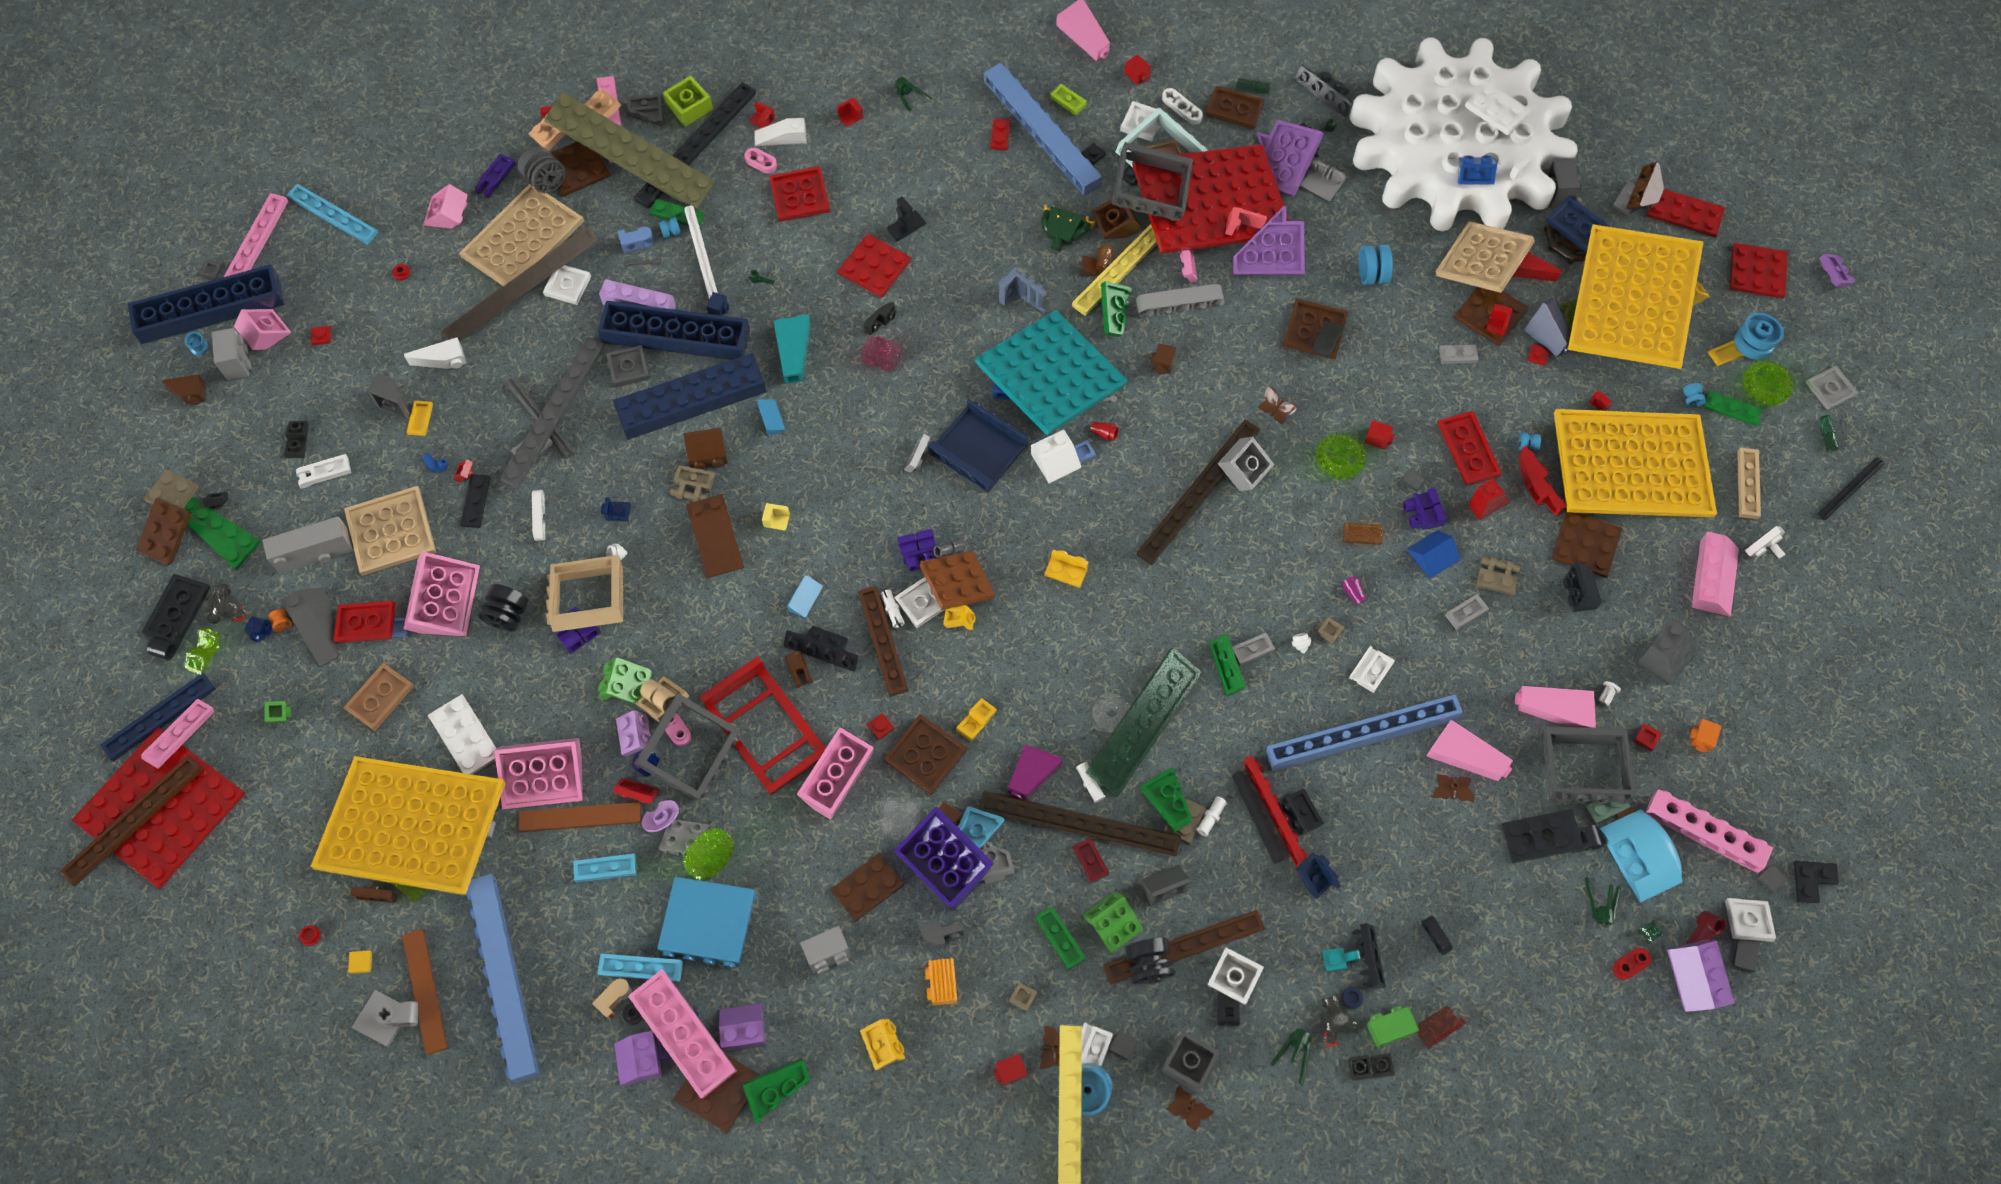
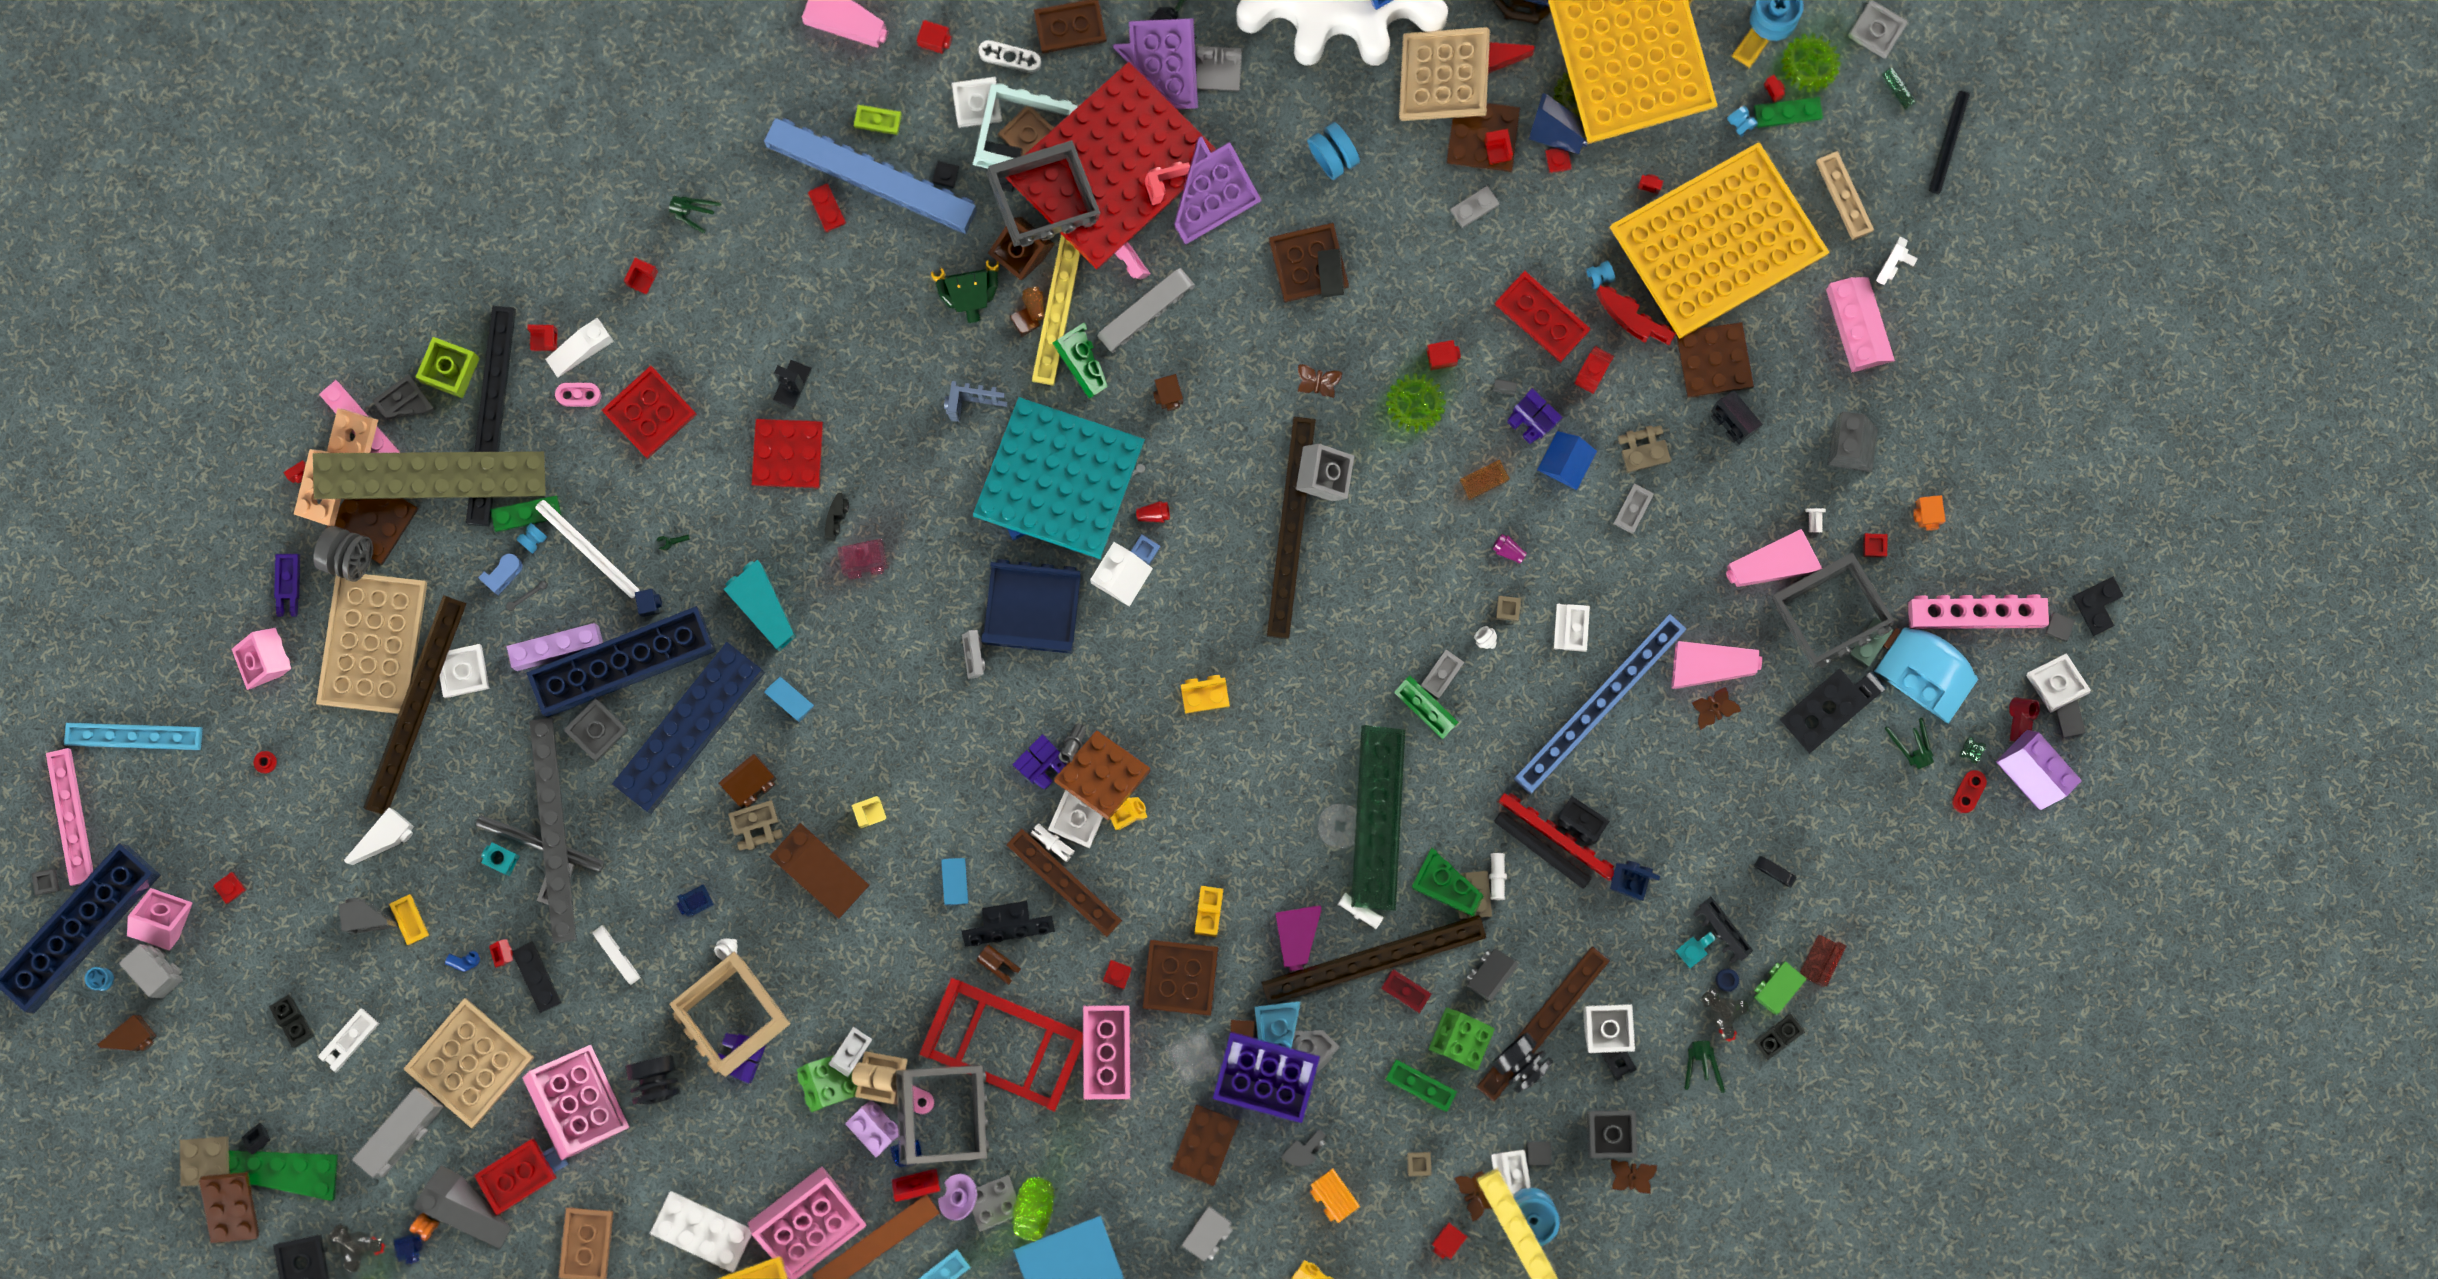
camera: 30 degrees left, 15 degrees up
none -> teal brick [481,842,520,876]
none -> plate [829,1027,872,1077]
none -> red plate [1764,75,1785,103]

